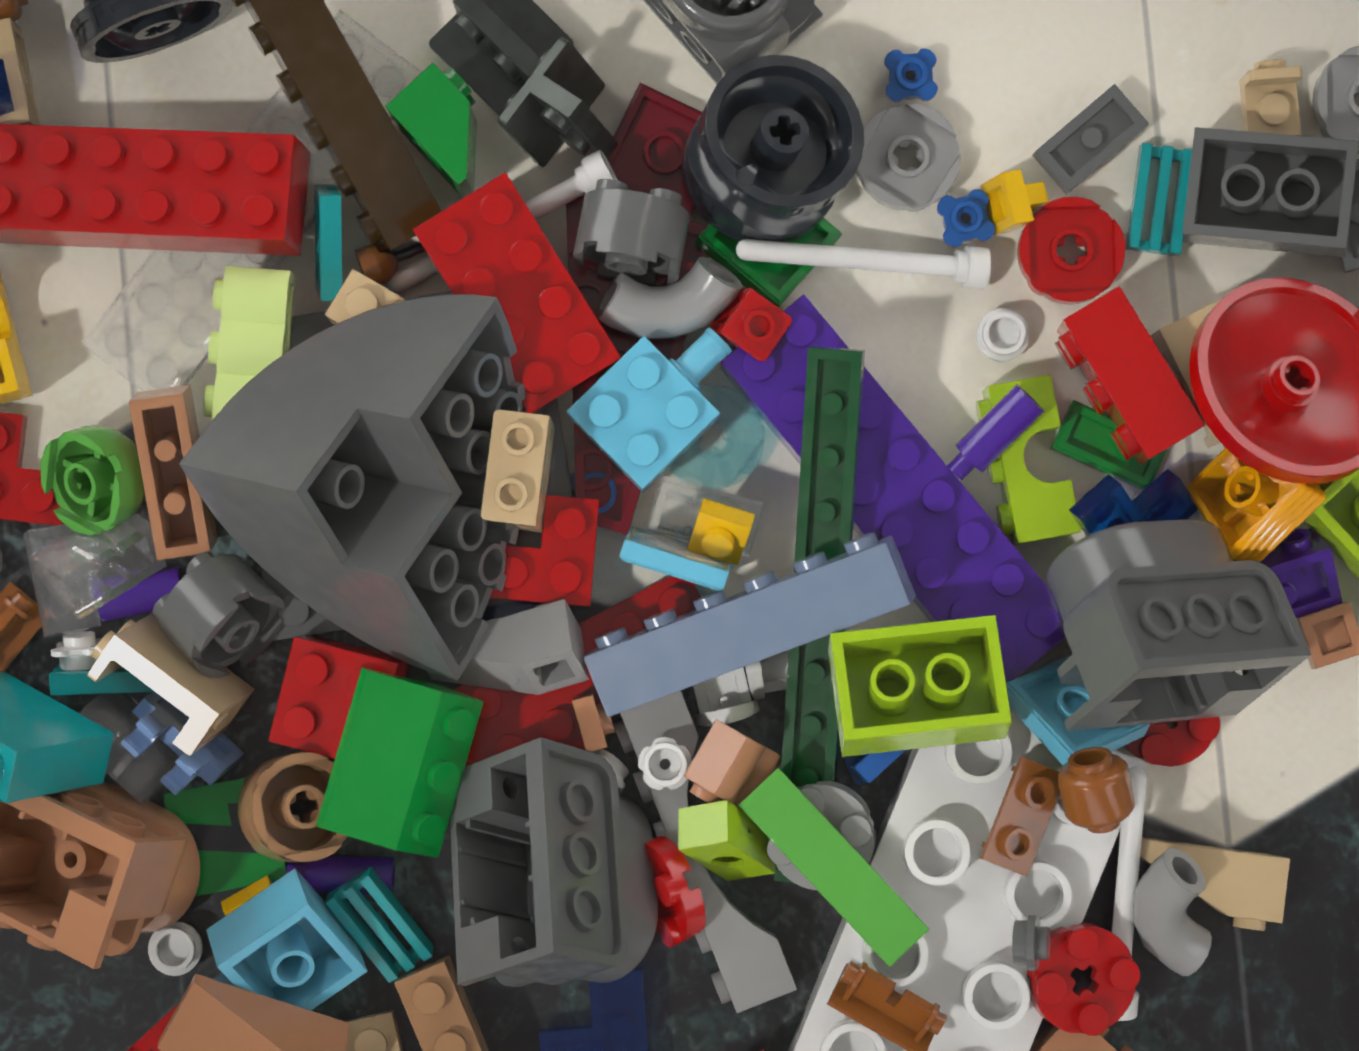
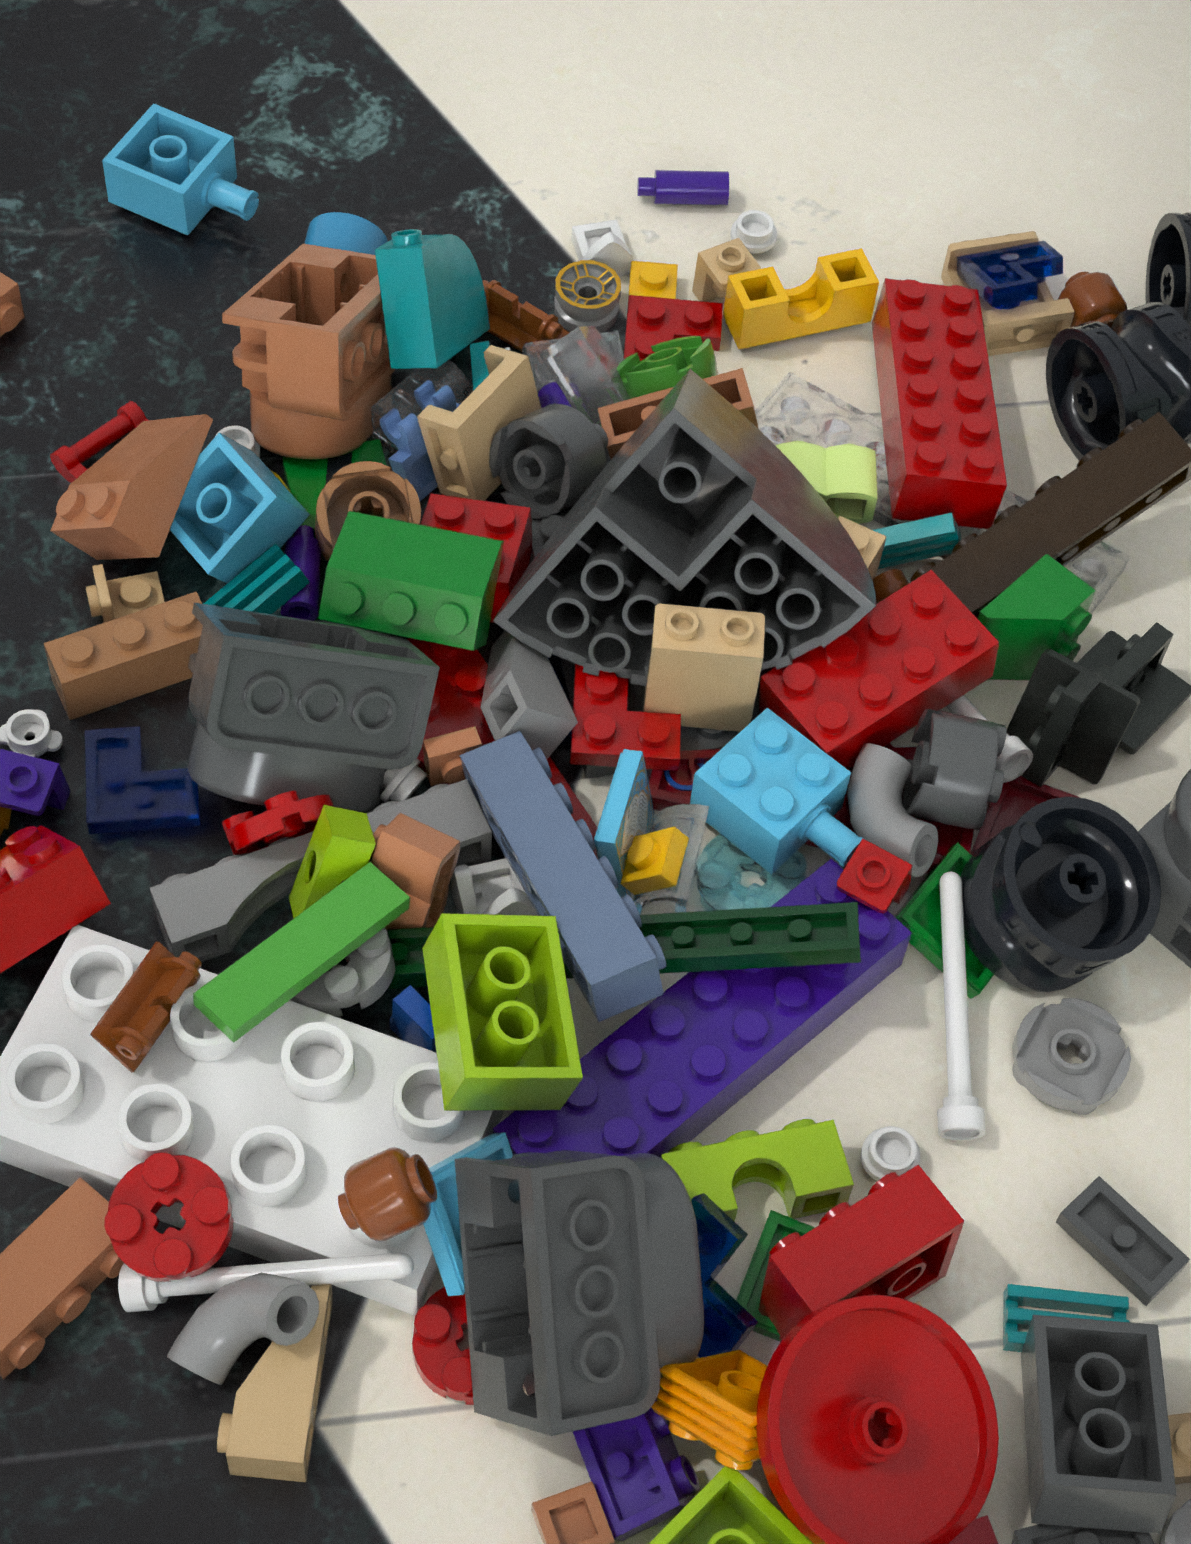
camera: 85 degrees right, 30 degrees down
white plate [638,737,692,790] -> none
blue plate [884,49,938,102] -> none
blue plate [937,190,995,247] -> none
dark purple cylinder [947,384,1045,480] -> none
yellow tile [980,169,1049,236] -> none
dark orange hinge [980,756,1060,877] -> none
dark grey plate [1012,915,1051,971] -> none
red plate [1017,197,1125,305] -> none

